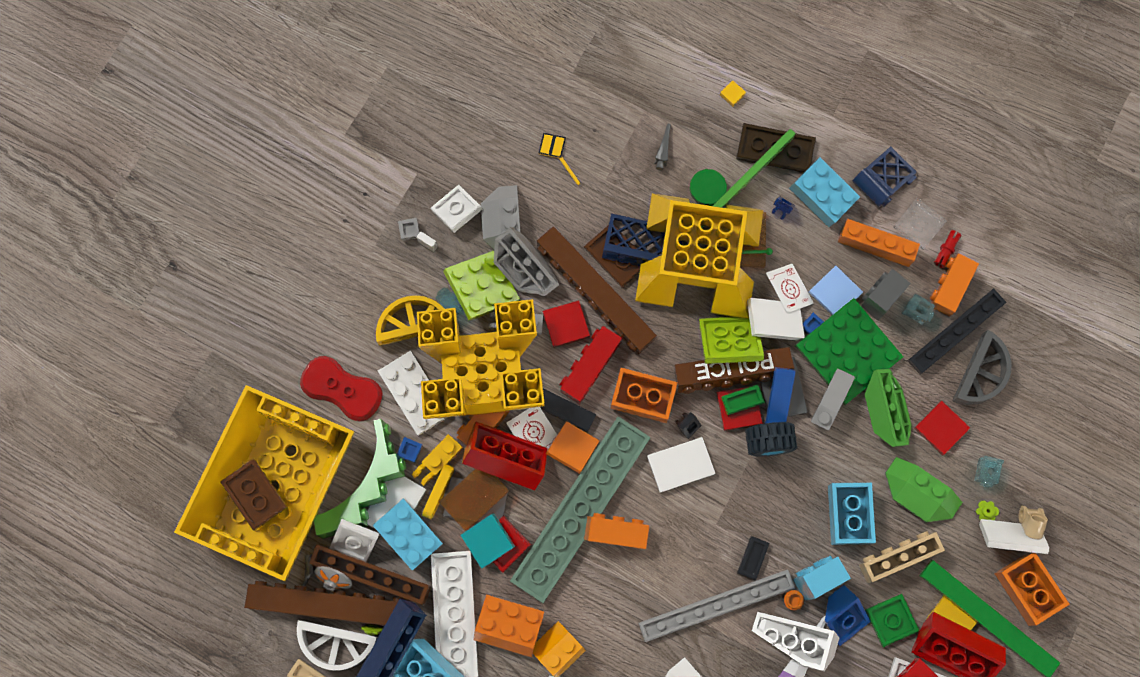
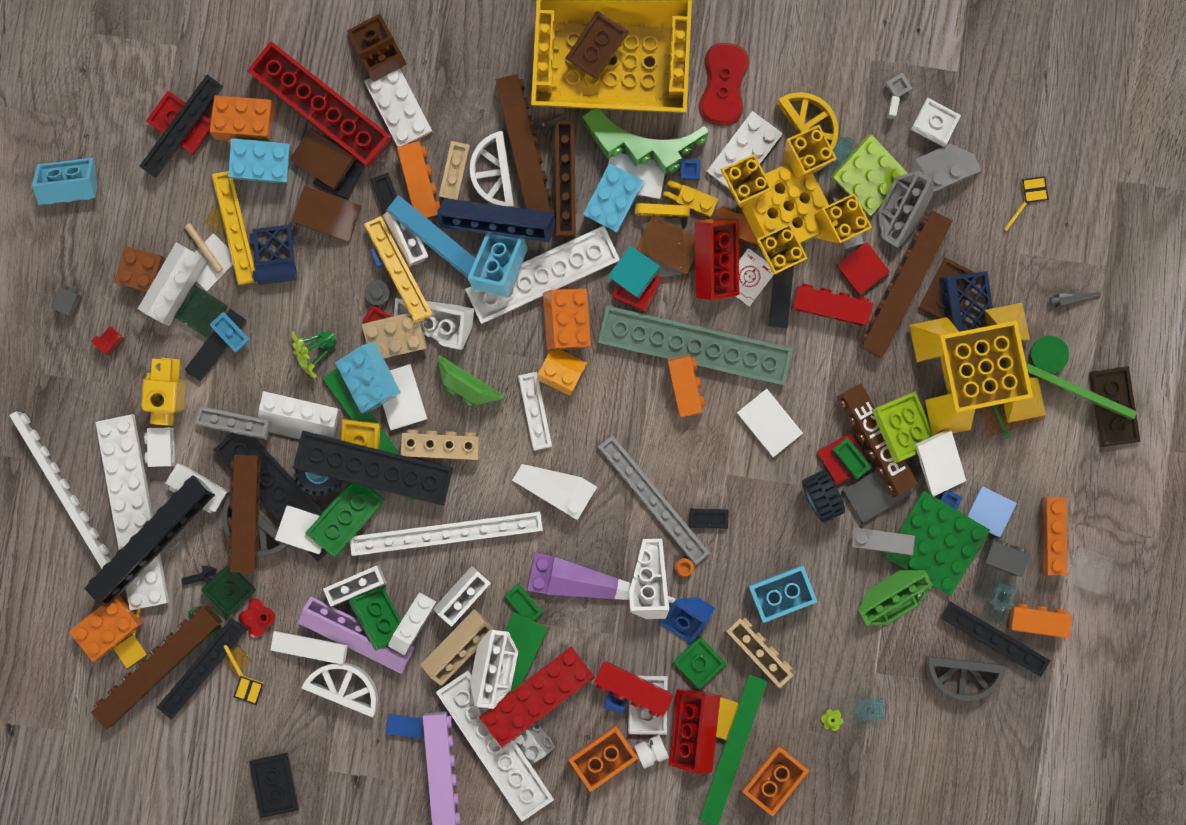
camera: 75 degrees right, 10 degrees up
light grey dish [315,566,352,591] -> none
white tile [329,519,379,562] -> none
lime plant [361,624,384,636] -> none
orange tile [546,421,600,474] -> none
orange brick [610,368,678,423] -> none
black tile [675,412,702,439] -> none
yellow tile [720,80,746,107] -> none
blue tile [765,367,796,423] -> none
white sticker [766,264,814,313] -> none
clear blue tile [772,196,795,220] -> none
medium azure brick [789,158,860,227] -> none
medium azure brick [793,555,851,601] -> none
dark blue piece [852,146,917,207] -> none
bright green wedge [885,457,963,523] -> none
red tile [914,401,970,456] -> none
red pin [934,230,962,268] -> none
white tile [979,519,1049,554] -> none
tan piece [1019,506,1048,539] -> none

